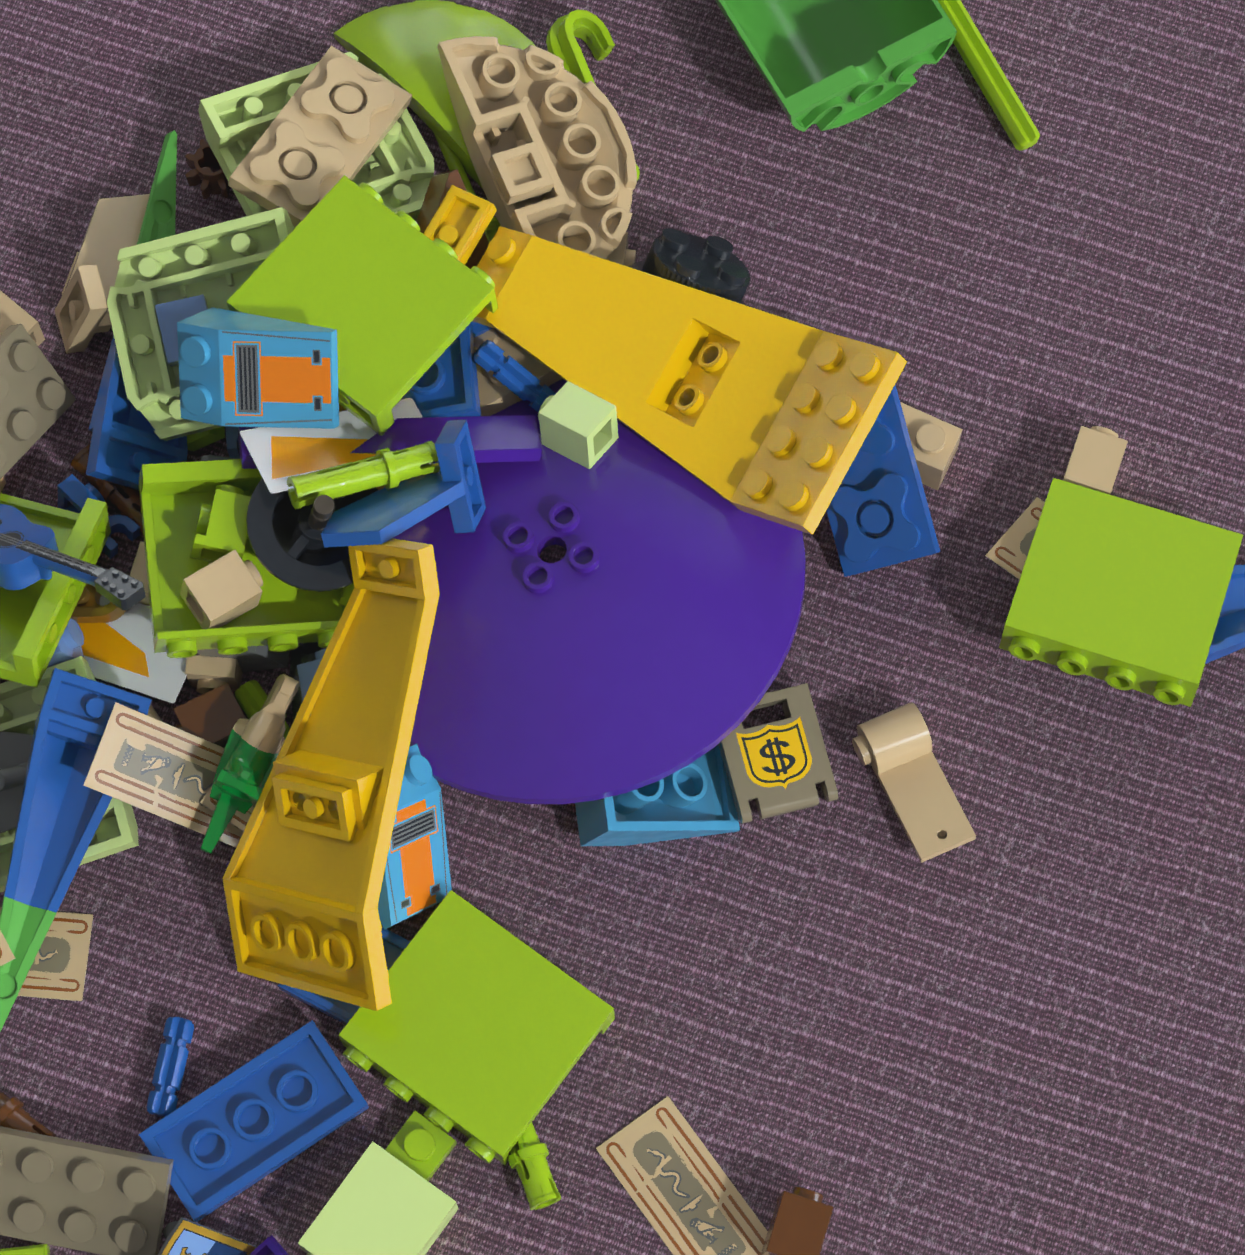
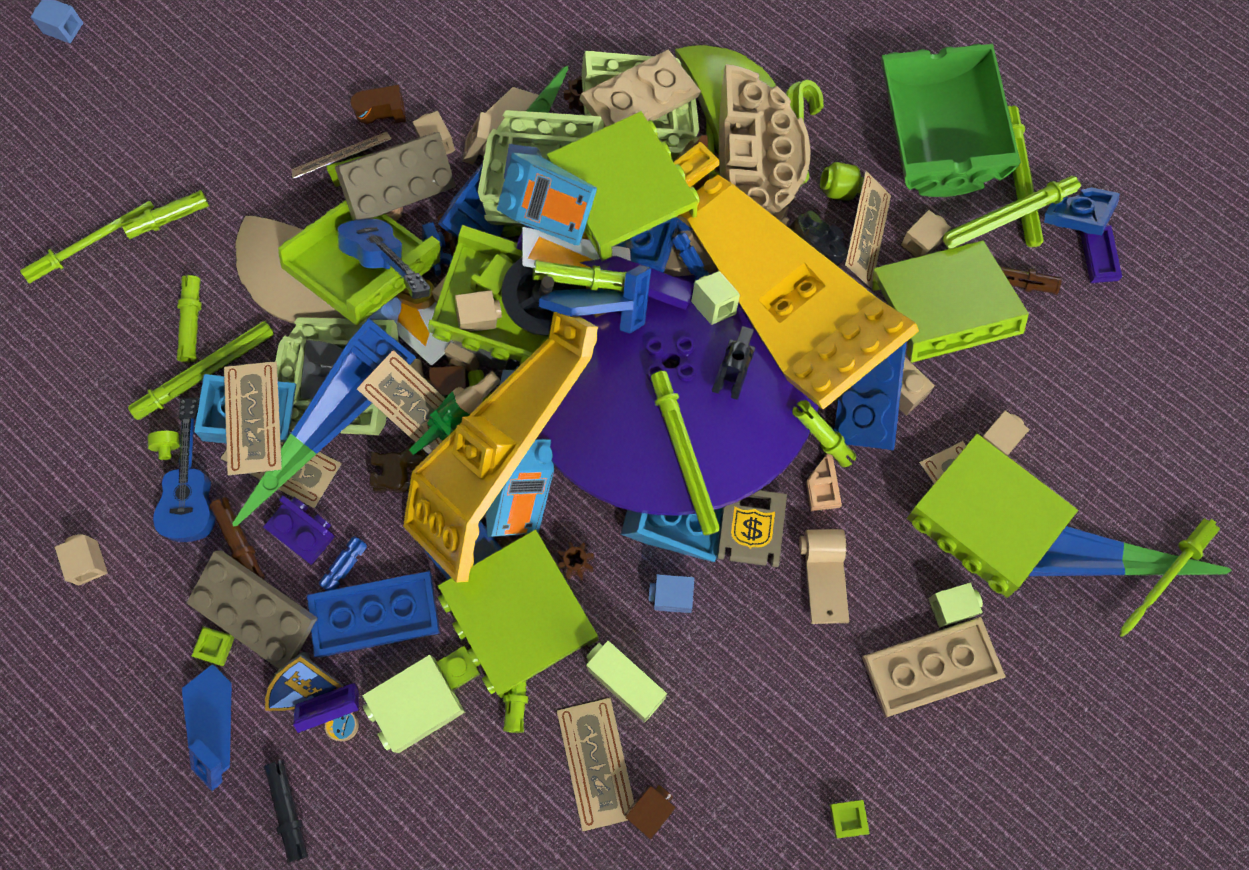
camera: 25 degrees right, 0 degrees up
none -> dark purple bracket [263,495,335,565]
none -> dark brown animal [370,443,426,493]
none -> reddish brown gear [557,542,595,581]
none -> yellowish green brick [586,641,667,723]
none -> medium blue brick [649,574,694,613]
none -> lime axle [651,371,720,535]
none -> black hinge [712,326,756,400]
none -> lime pin [792,400,856,467]
none -> light nougat tile [806,454,842,511]
none -> lime head [820,162,864,201]
none -> lime plate [829,800,870,838]
none -> sticker [845,171,891,288]
none -> tan piece [862,617,1006,718]
none -> lime panel [872,241,1029,363]
none -> tan brick [901,210,951,257]
none -> yellowish green brick [928,583,983,628]
none -> lime axle [942,176,1081,249]
none -> reddish brown pin [1000,266,1062,295]
none -> blue plate [1044,187,1120,236]
none -> dark purple tile [1080,225,1122,283]

